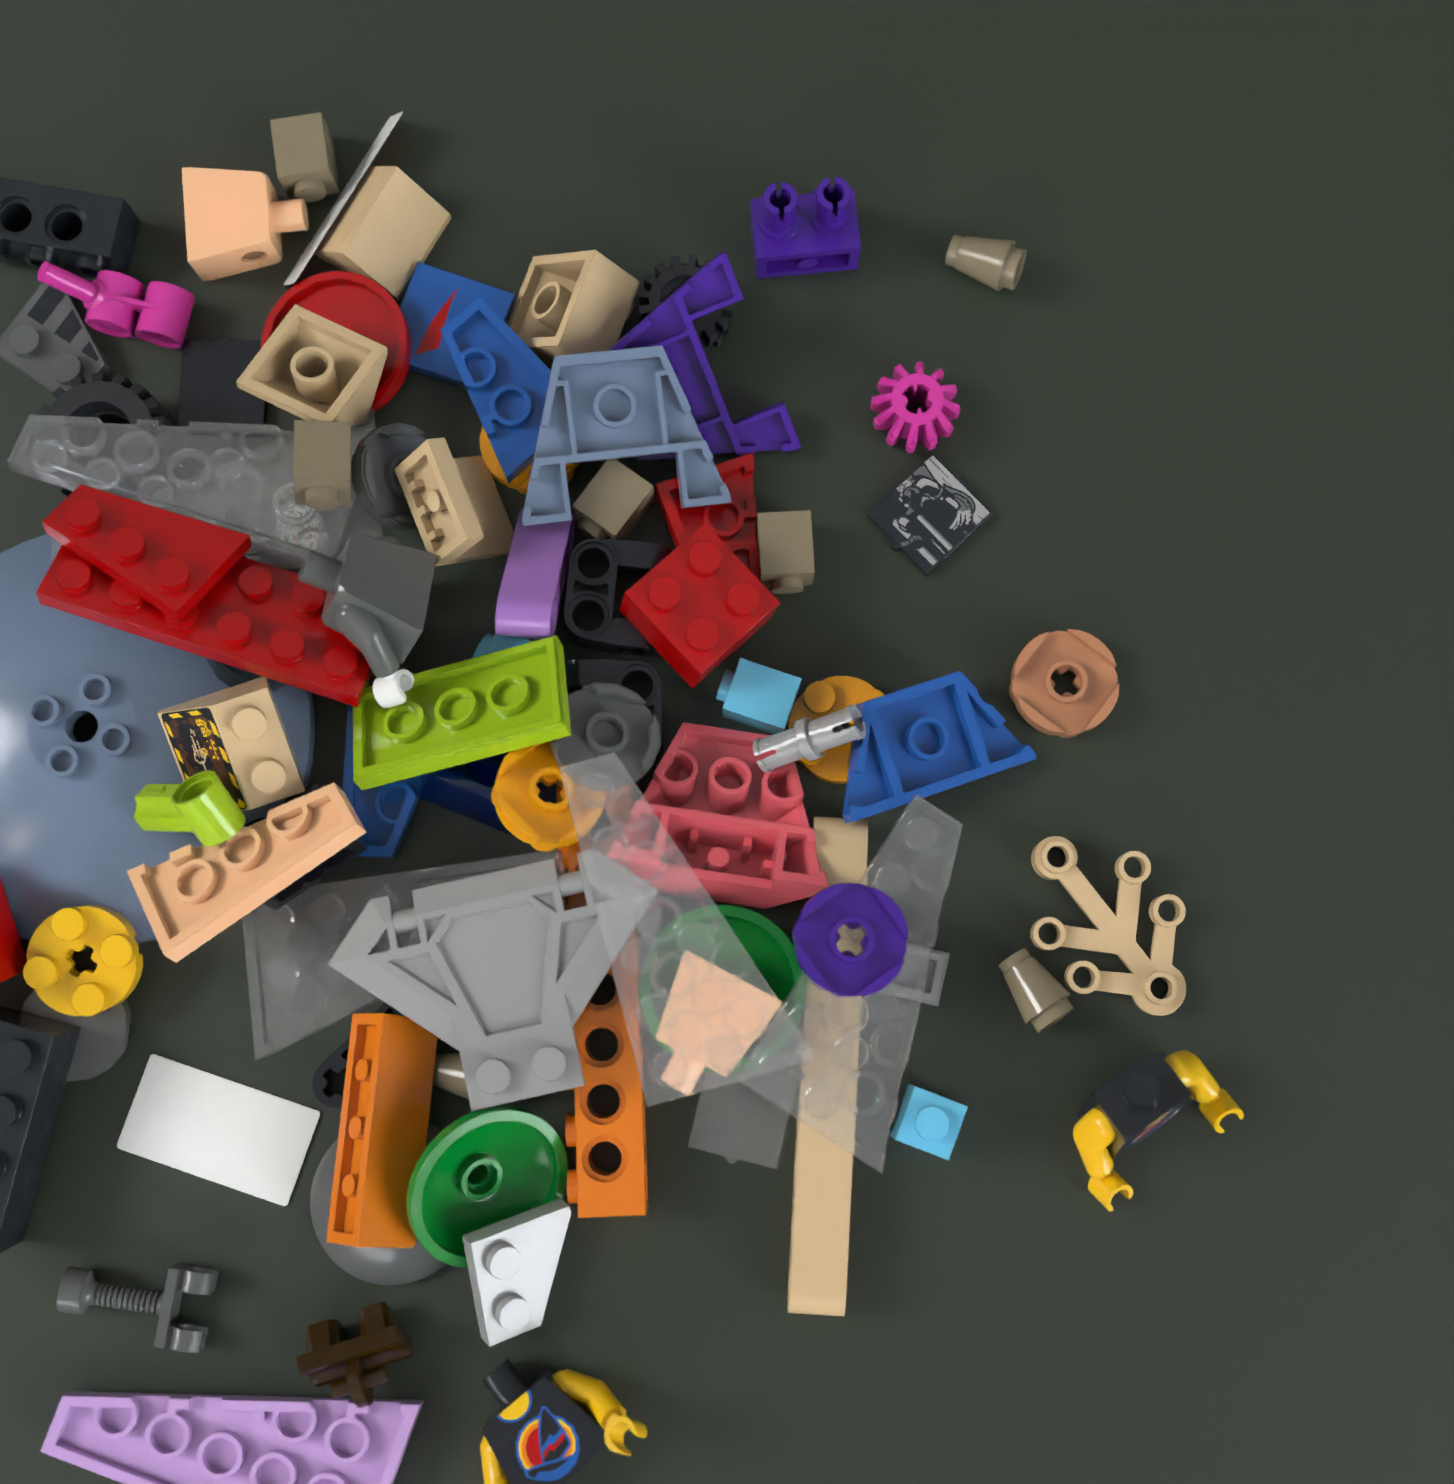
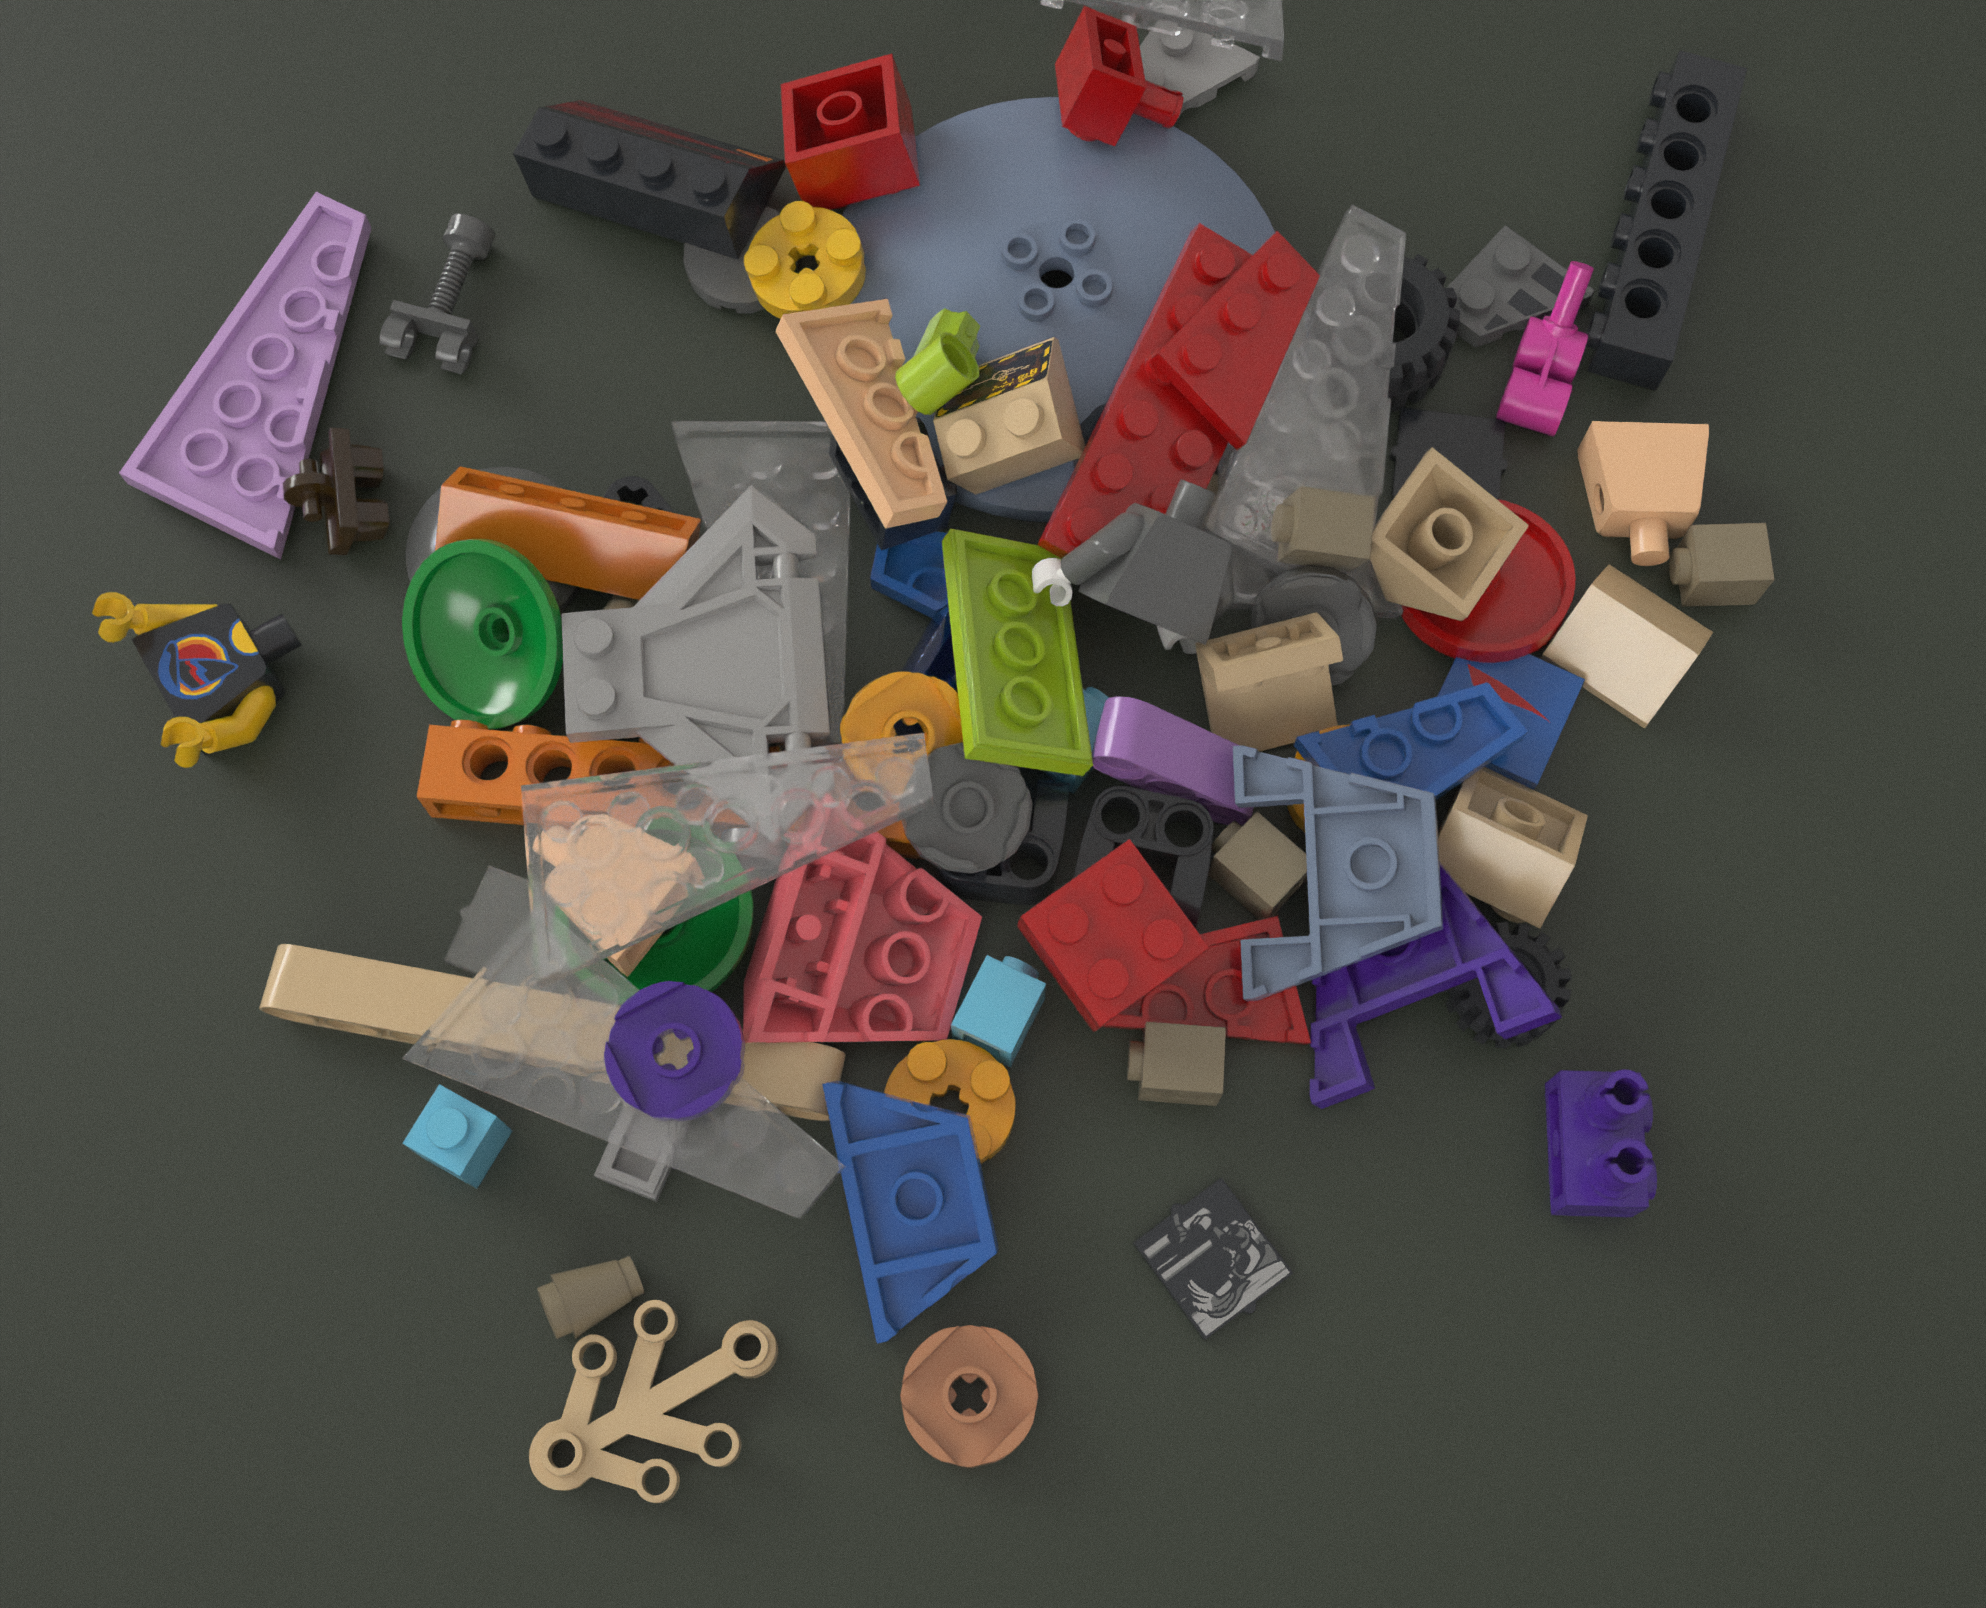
camera: 95 degrees right, 10 degrees down
white sticker [117,1054,320,1206] -> none
white sticker [283,112,403,286] -> none
wing [462,1198,571,1347] -> none
light grey pin [752,704,866,773] -> none
dark pink gear [870,361,960,454] -> none
dark tan cone [945,234,1026,292] -> none
torso [1073,1049,1244,1212] -> none

